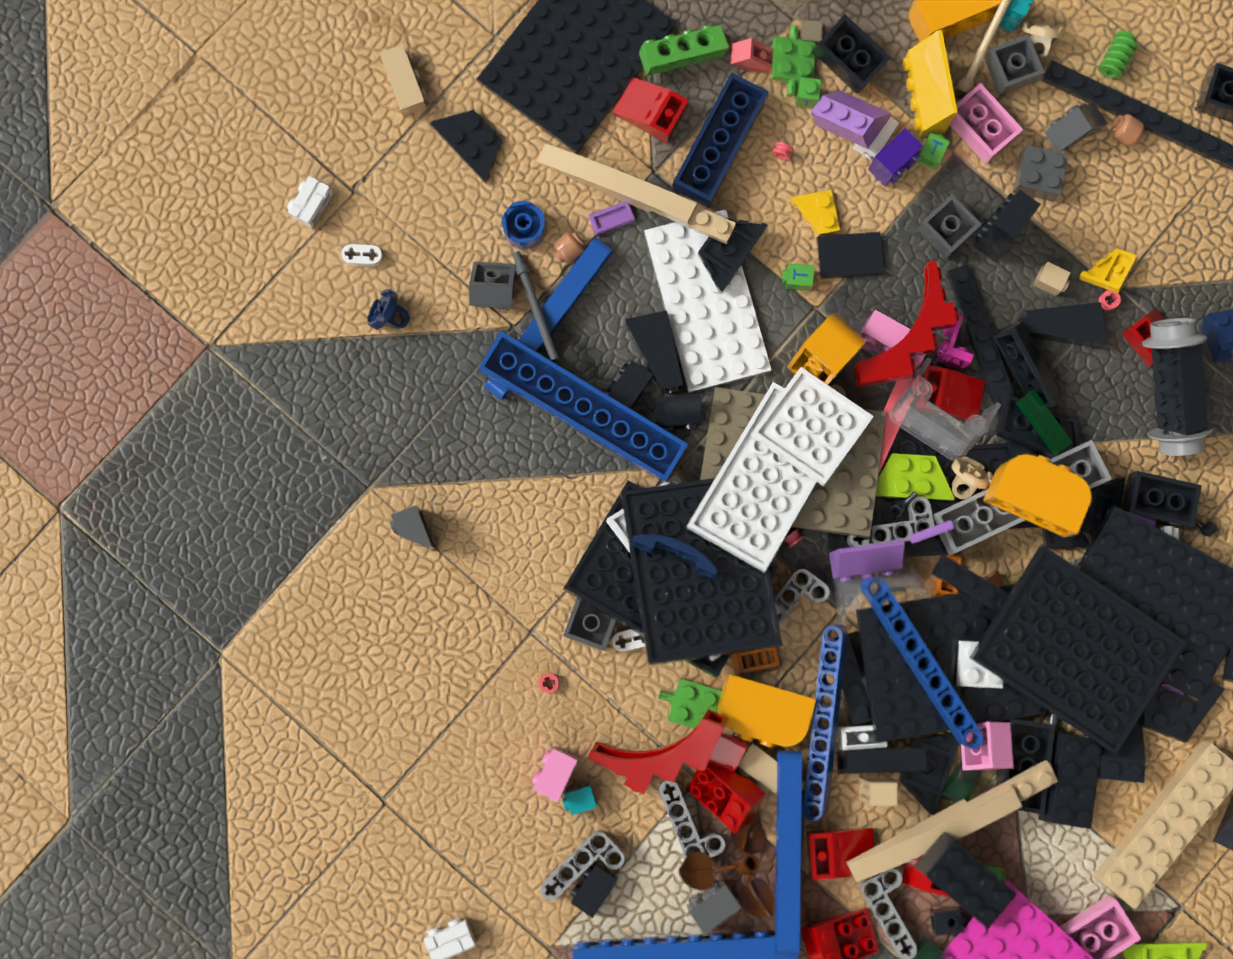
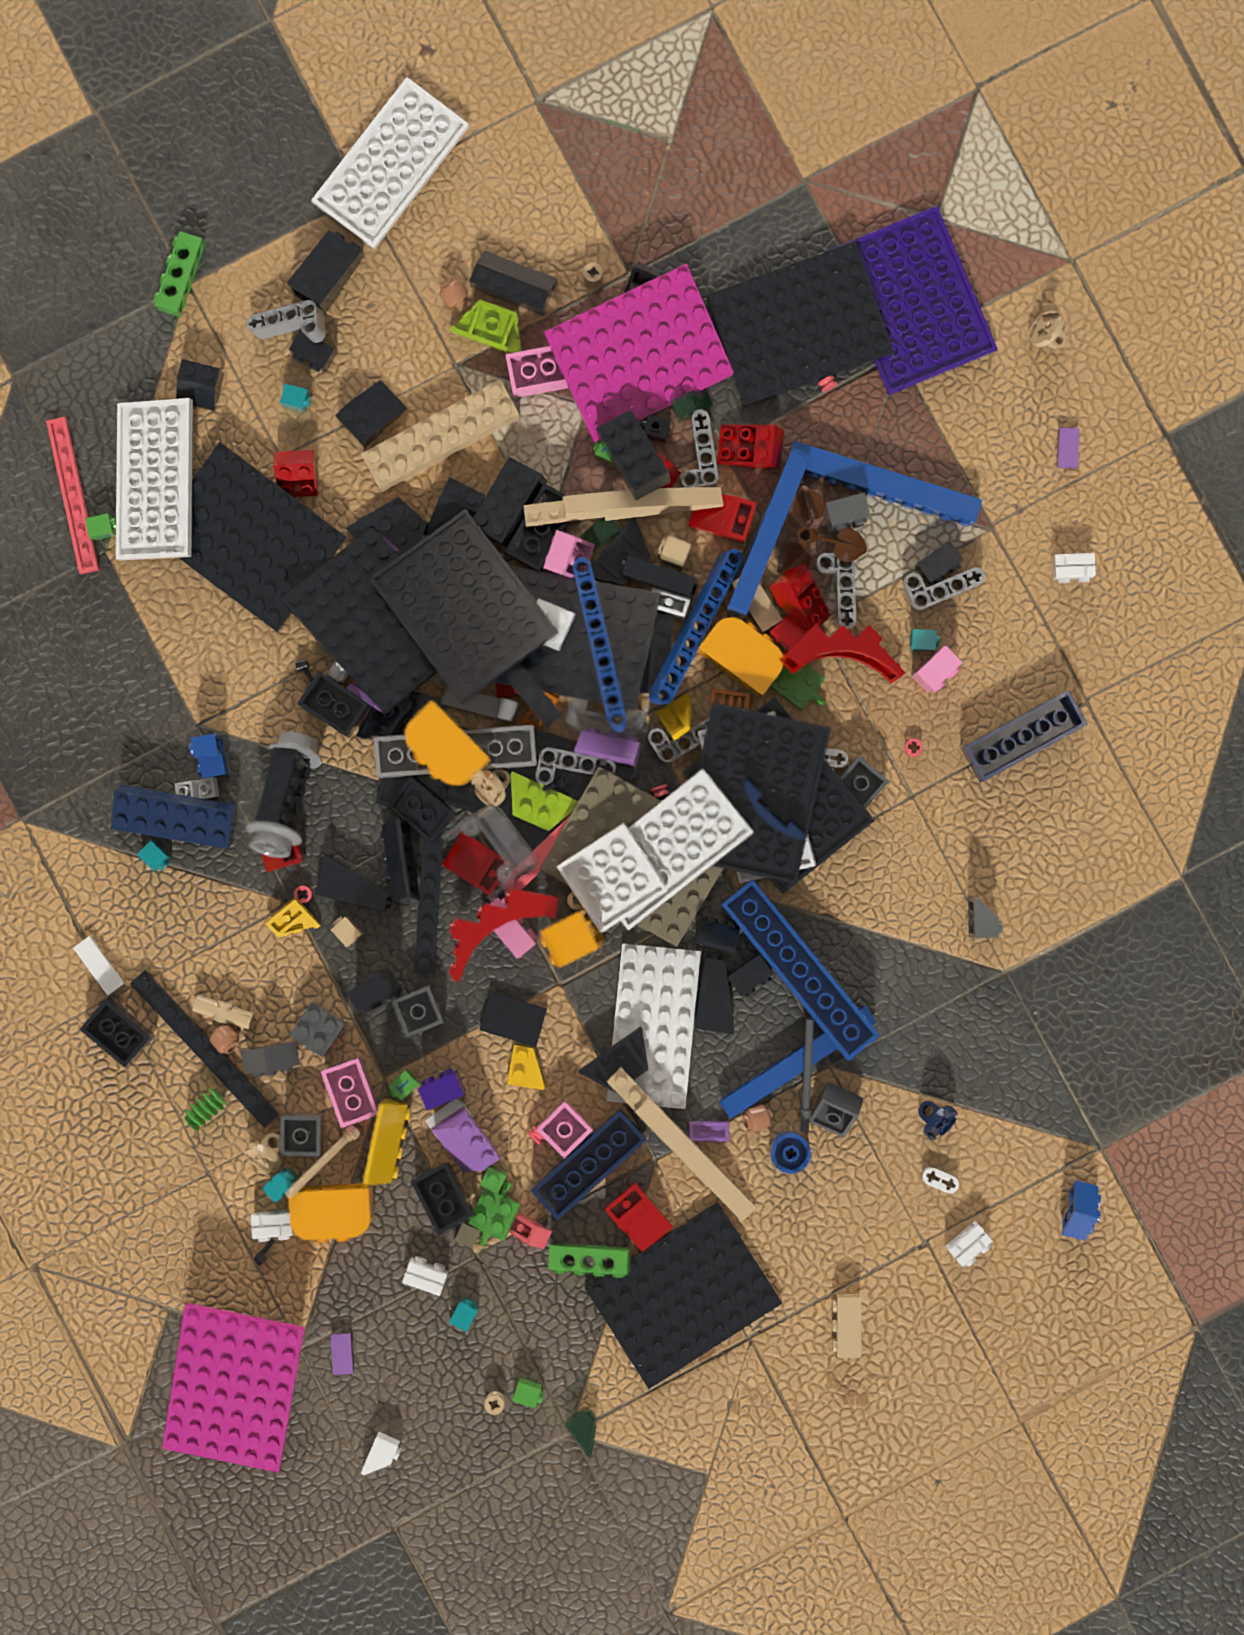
camera: 155 degrees left, 5 degrees up
black wing [430,110,503,183] -> none
bright green brick [782,263,814,291] -> none
medium lavender tile [909,520,955,543] -> none
dark pink bracket [936,314,974,371] -> none
dark green tile [1016,390,1073,456] -> none
none -> tan piece [192,994,255,1029]
none -> light grey beam [440,685,519,724]
none -> bright pink brick [536,1099,593,1158]
none -> yellow wing [655,693,691,741]
none -> brick [961,690,1088,783]
none -> blue brick [1062,1180,1101,1241]

